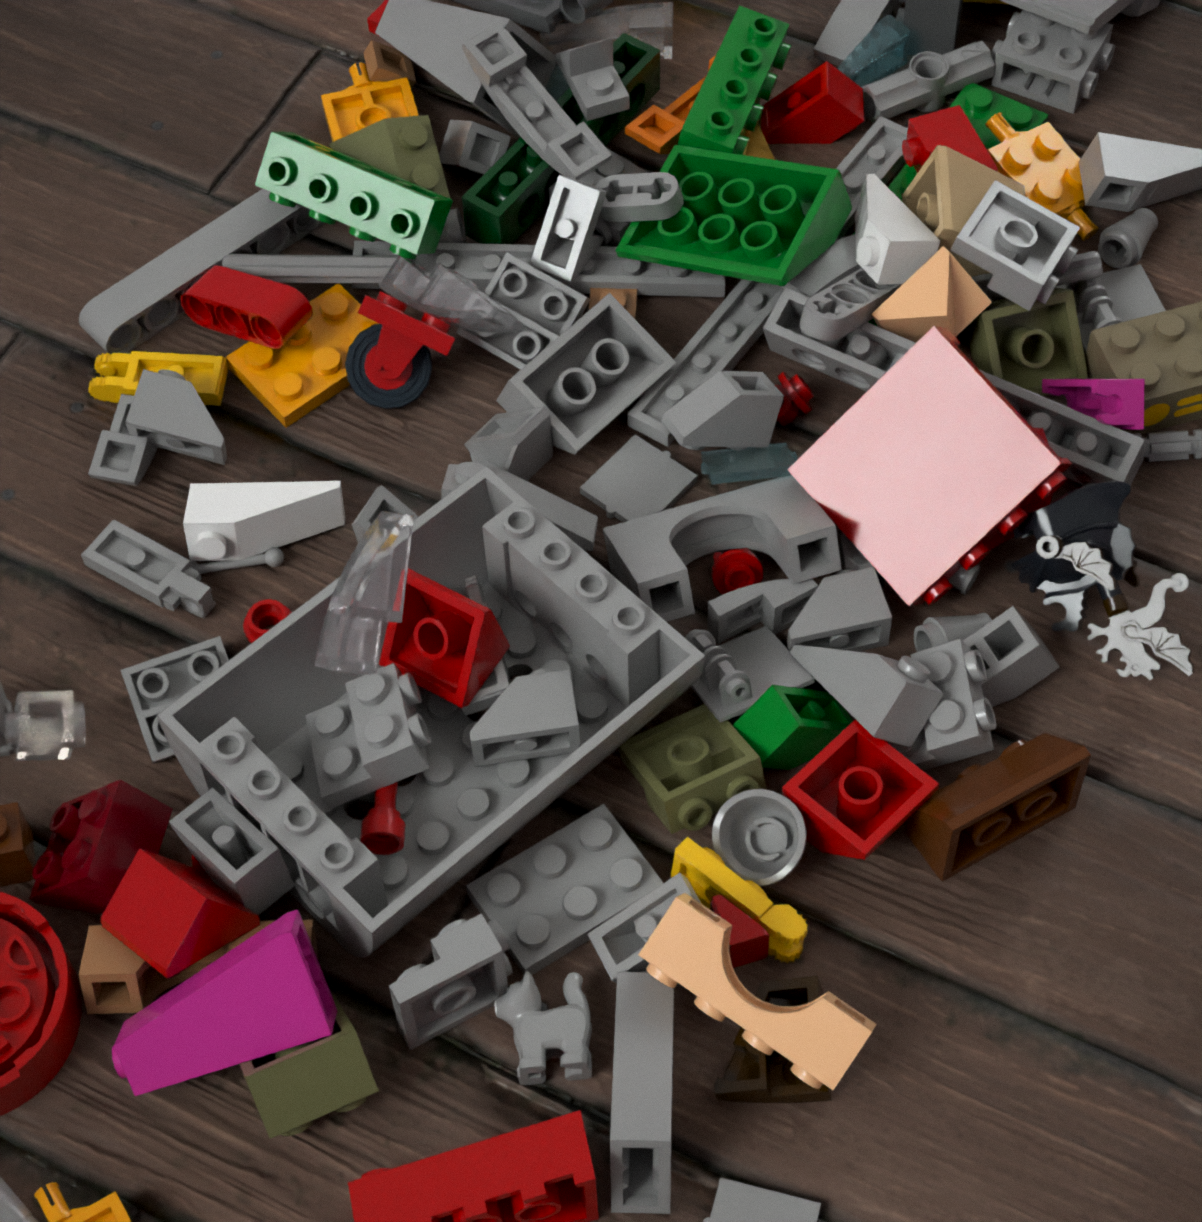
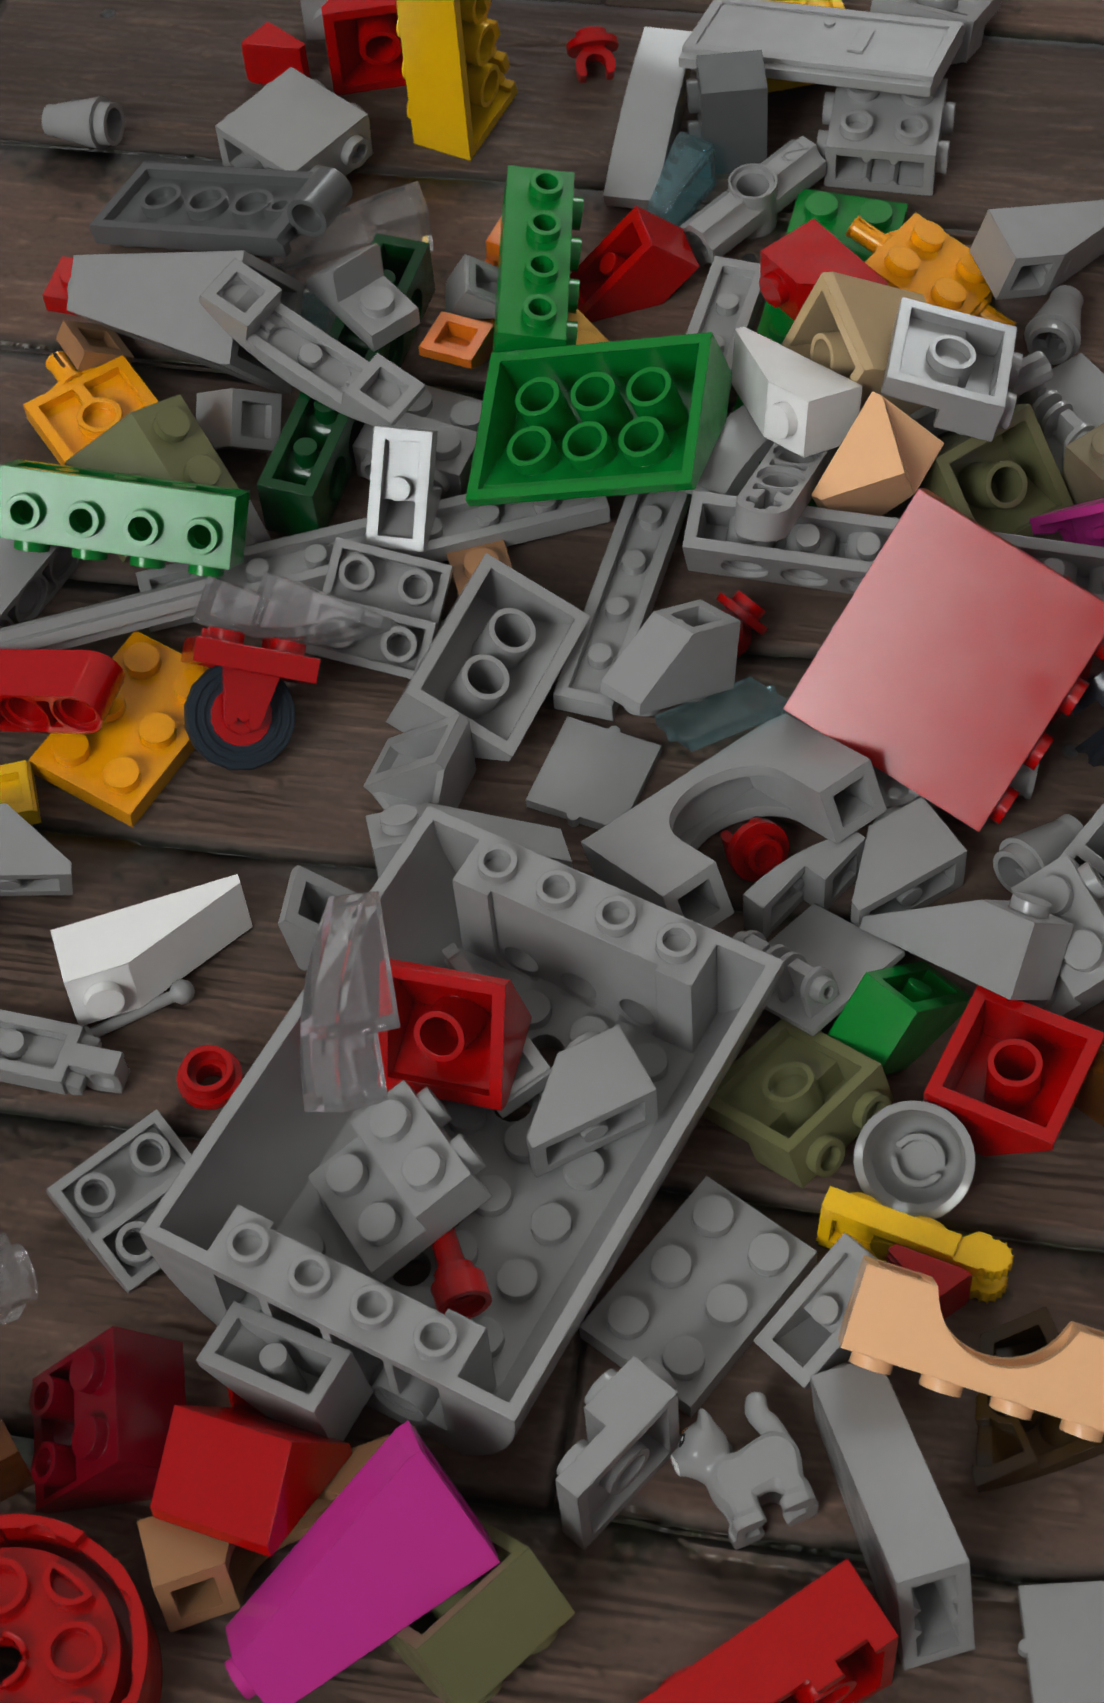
camera: 15 degrees left, 0 degrees up
light grey beam [595,172,684,223] -> none
none -> light grey slope [445,254,498,319]

